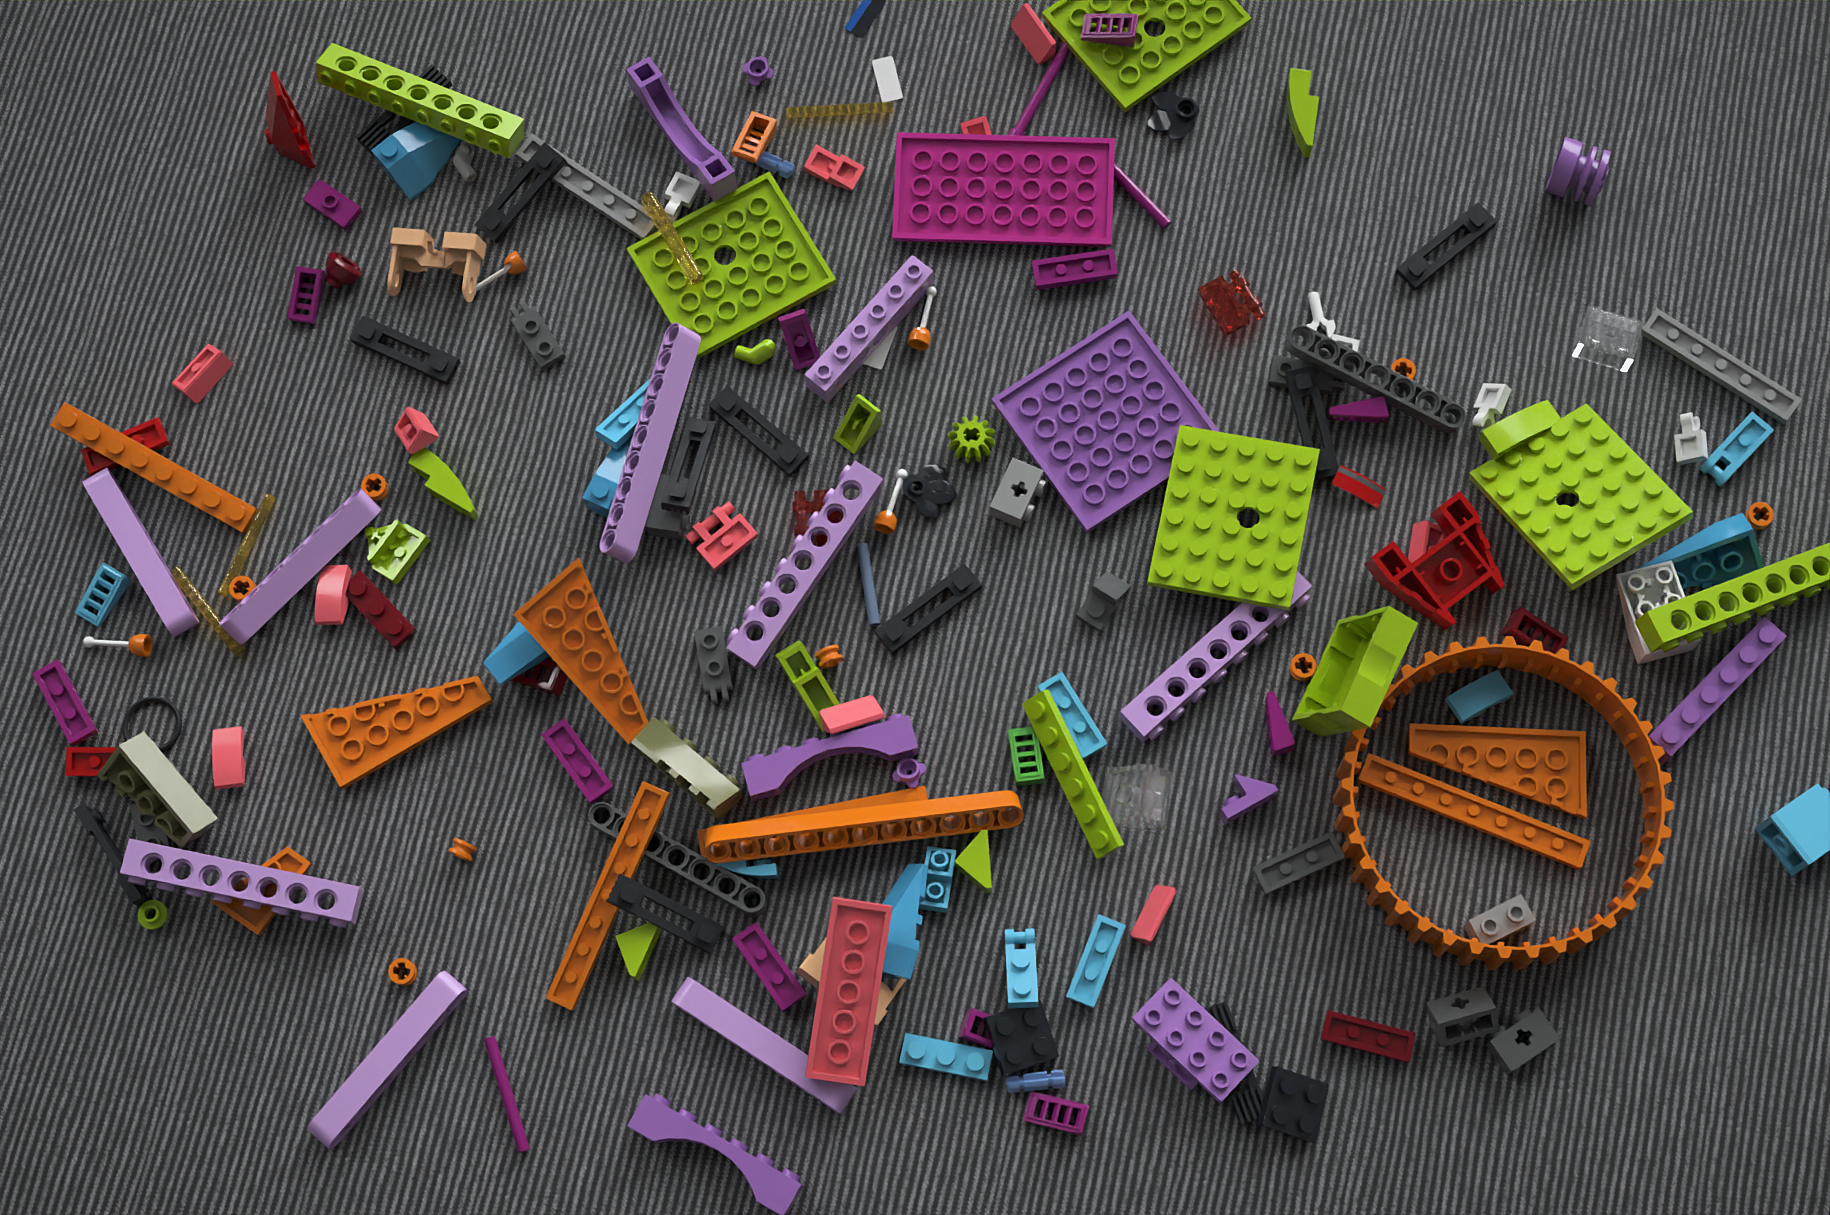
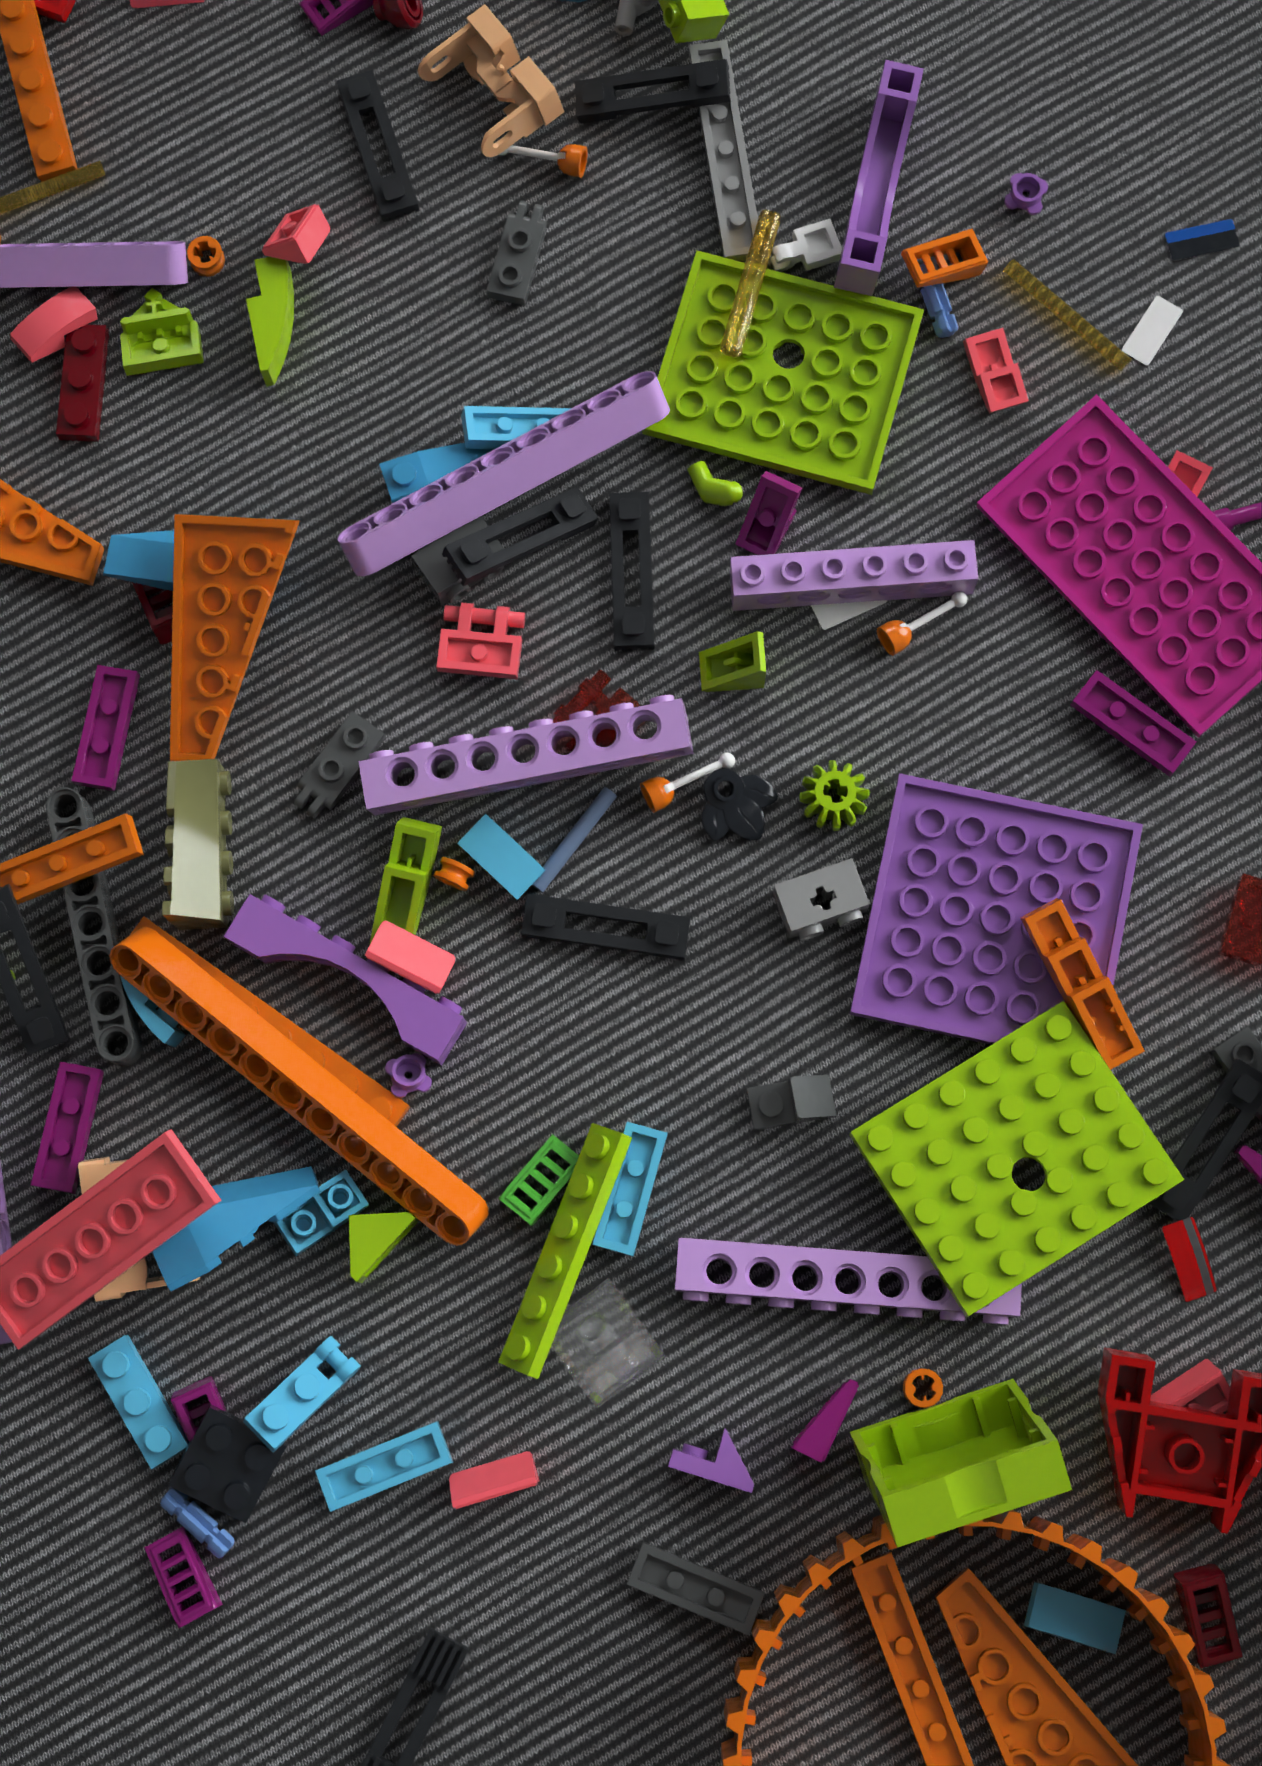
camera: 45 degrees right, 5 degrees up
medium lavender bracket [1132,979,1259,1102] -> none
none -> medium azure slope [457,814,545,900]
none -> orange slope [1020,898,1145,1070]

